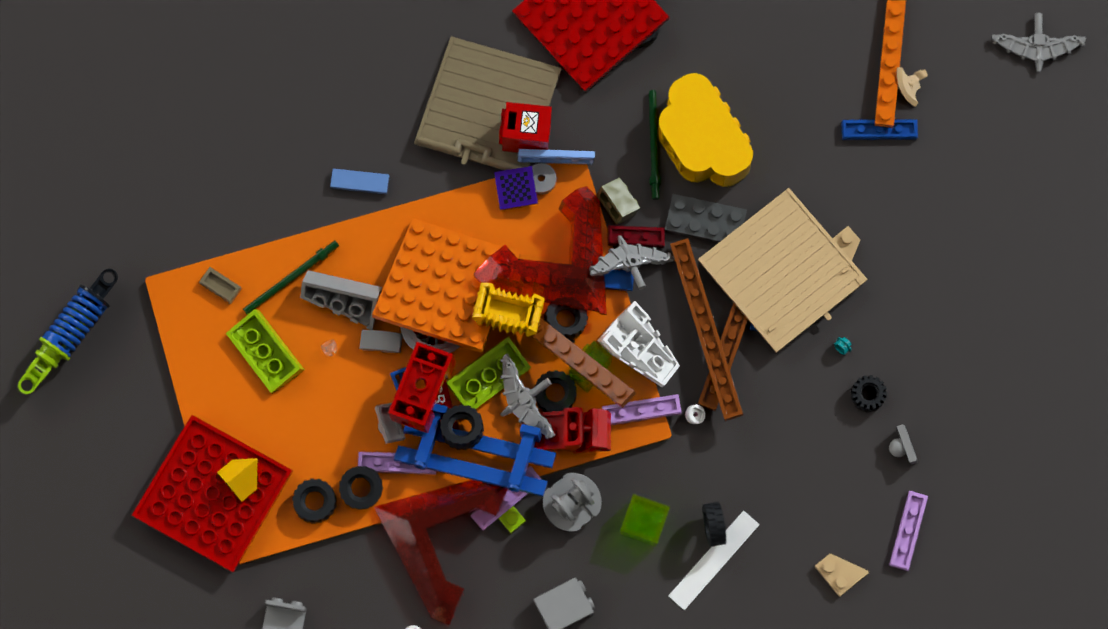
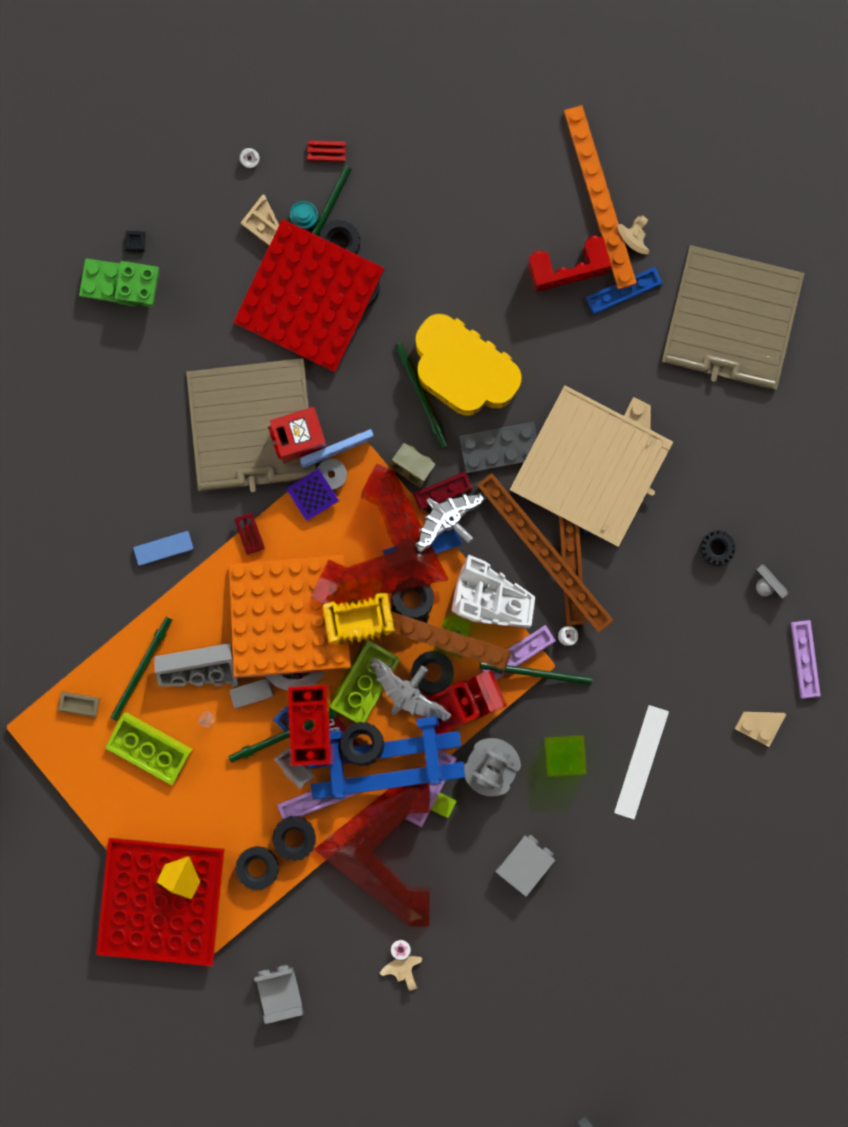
camera: 20 degrees left, 10 degrees up
black tyre [702,502,727,547] -> none
teal plate [834,337,852,355] -> none
light grey bar [992,13,1086,72] -> none
none -> dark green bar [228,710,337,763]
none -> dark red tile [234,512,265,555]
none -> dark green bar [479,662,593,685]
none -> red plate [527,235,611,293]
none -> dark tan door [662,245,804,390]

